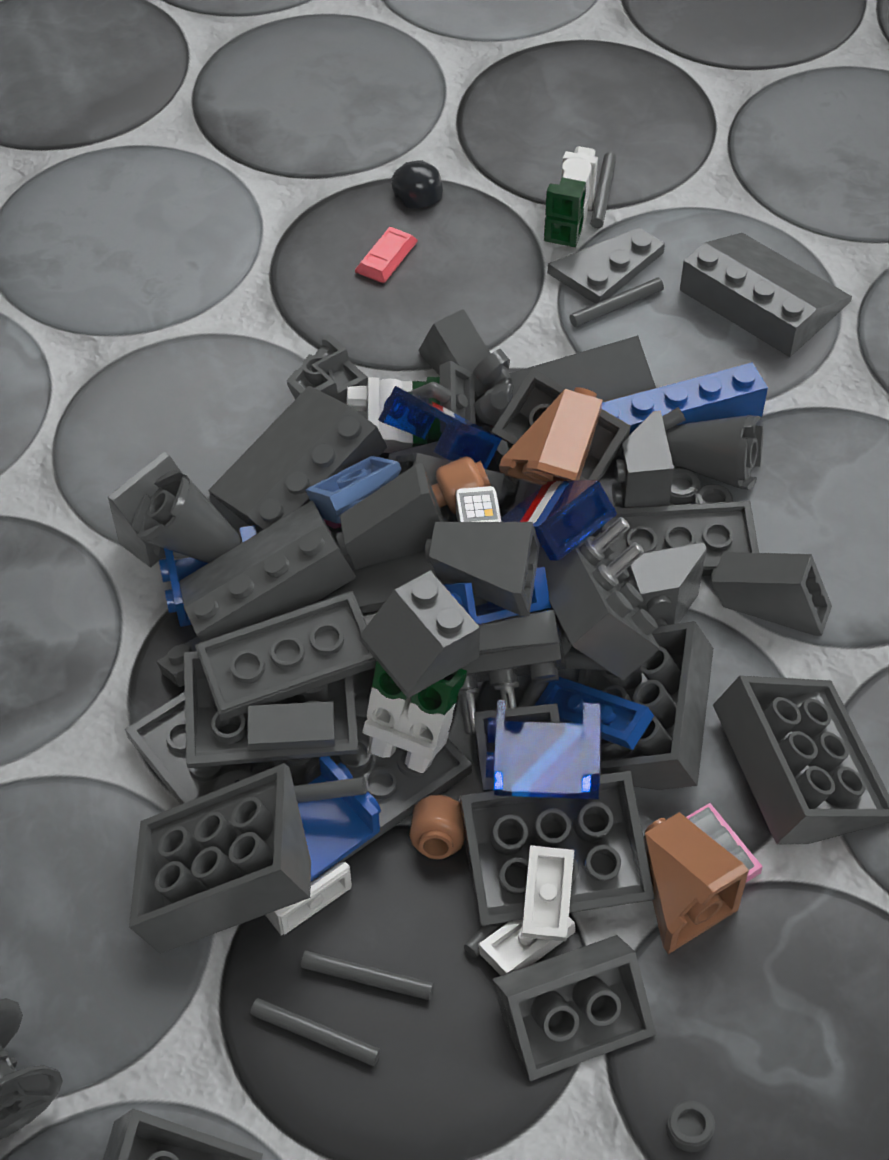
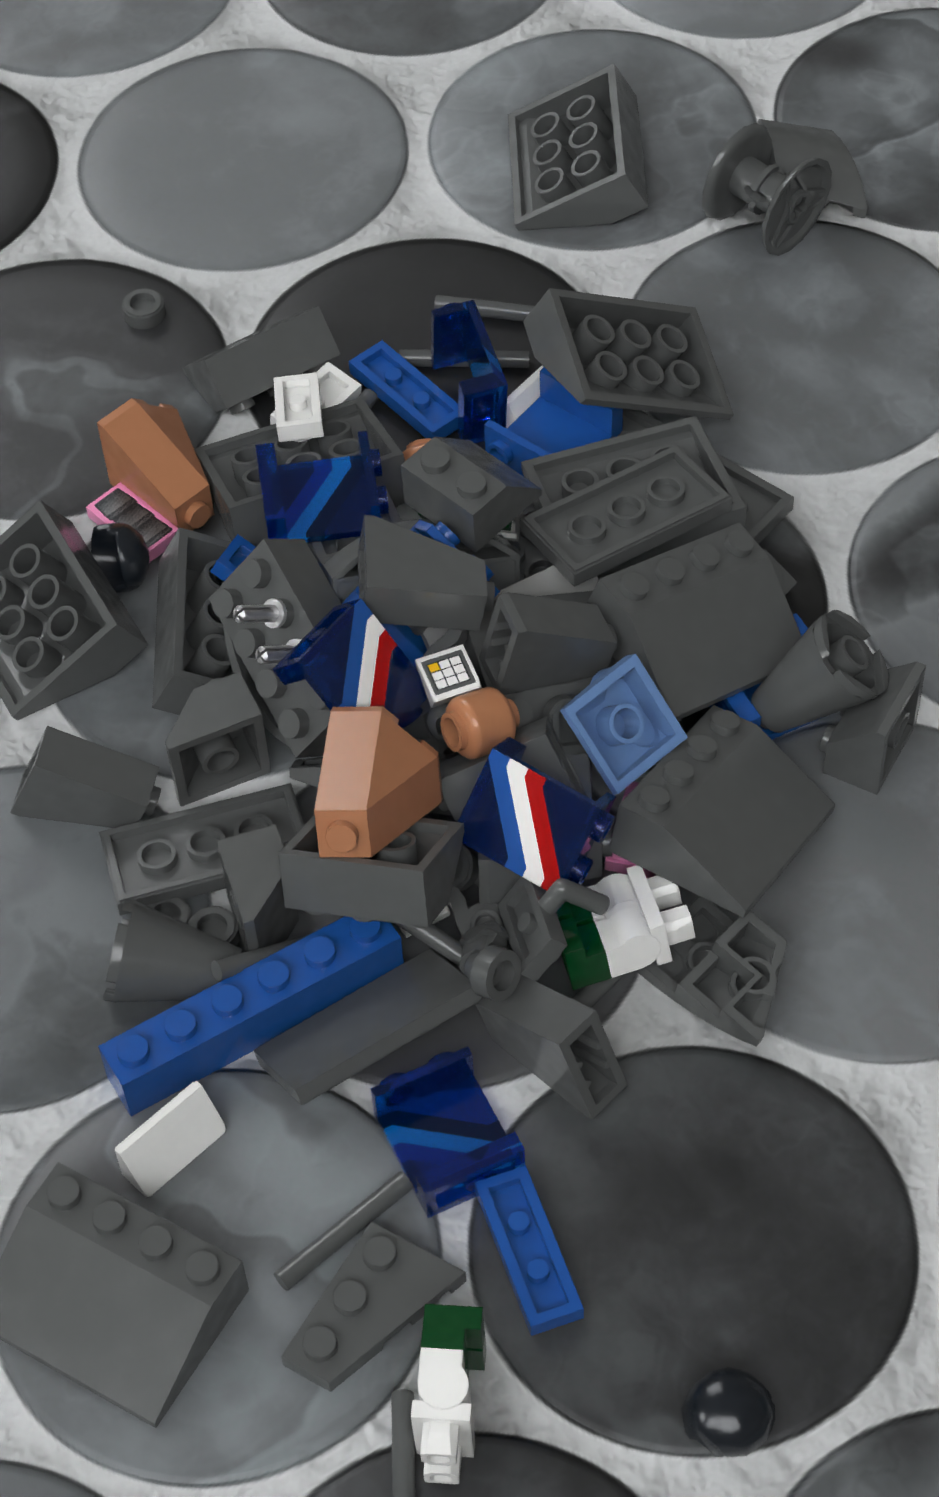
camera: 170 degrees right, 0 degrees up
dark grey tile [248,701,335,751] -> none
dark grey bar [294,777,367,803] -> none
coral tile [355,227,417,284] -> none
none -> black hair [91,523,149,593]
none -> white slope [114,1080,226,1197]
none -> blue plate [348,340,467,439]
none -> clear blue panel [371,1046,525,1218]
none -> clear blue panel [431,300,508,443]
none -> blue plate [474,1165,584,1336]

